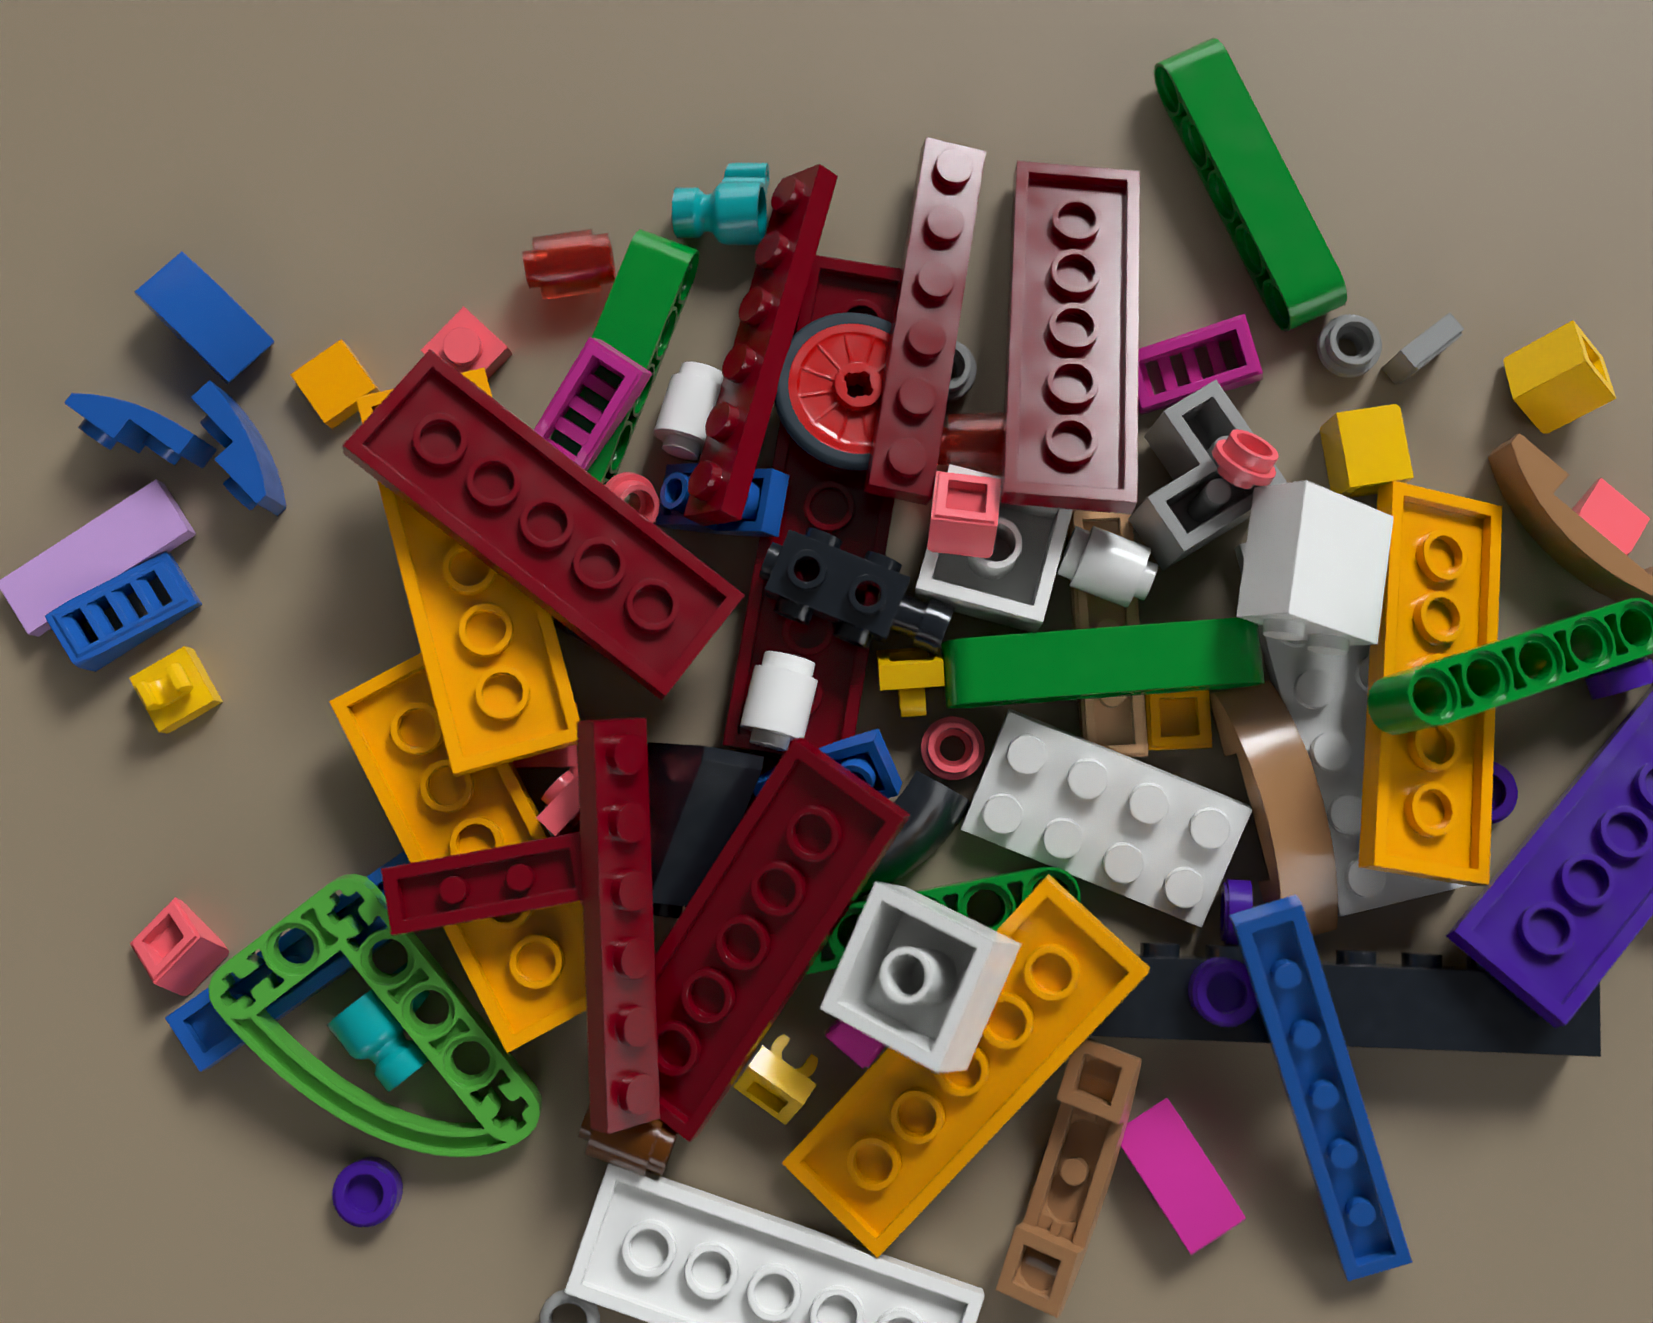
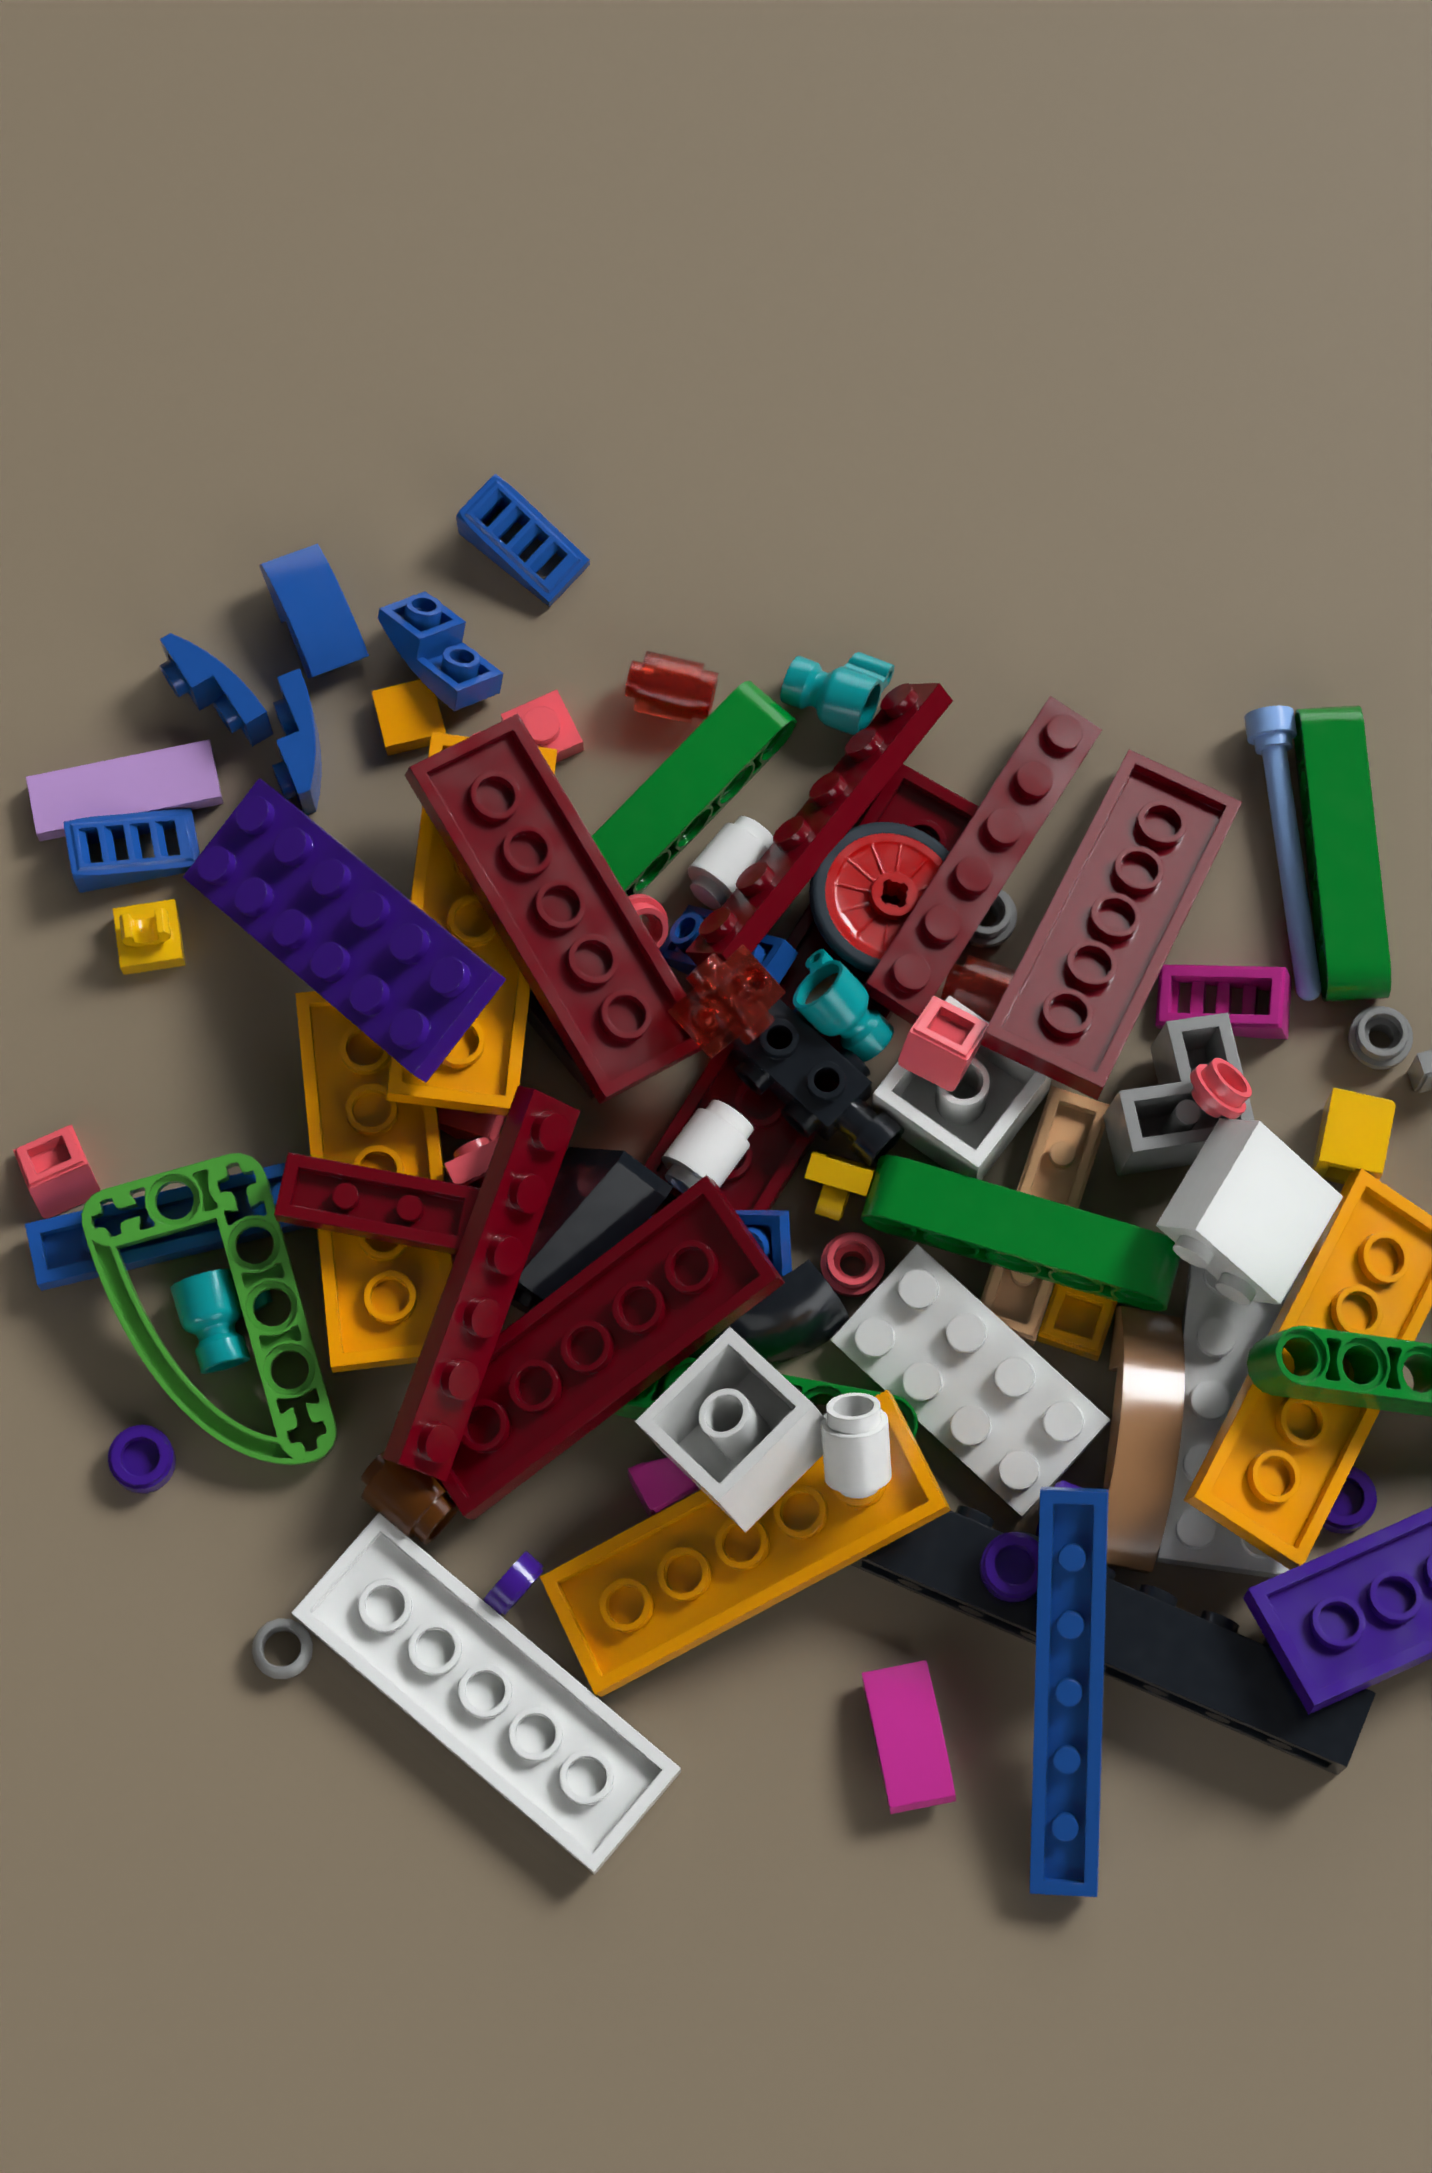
camera: 15 degrees right, 10 degrees down
dark pink slope [534,337,652,471] -> none
yellow tile [733,1034,818,1125] -> none
medium nougat slope [996,1038,1142,1318] -> none
white brick [1057,526,1158,608] -> none
none -> dark purple plate [183,778,506,1083]
none -> blue slope [378,591,504,711]
none -> blue slope [456,474,590,607]
none -> dark purple tile [483,1551,544,1616]
none -> clear red brick [668,944,786,1059]
none -> teal piece [793,949,894,1062]
none -> white brick [821,1393,892,1498]
none -> light blue piece [1244,706,1321,1001]

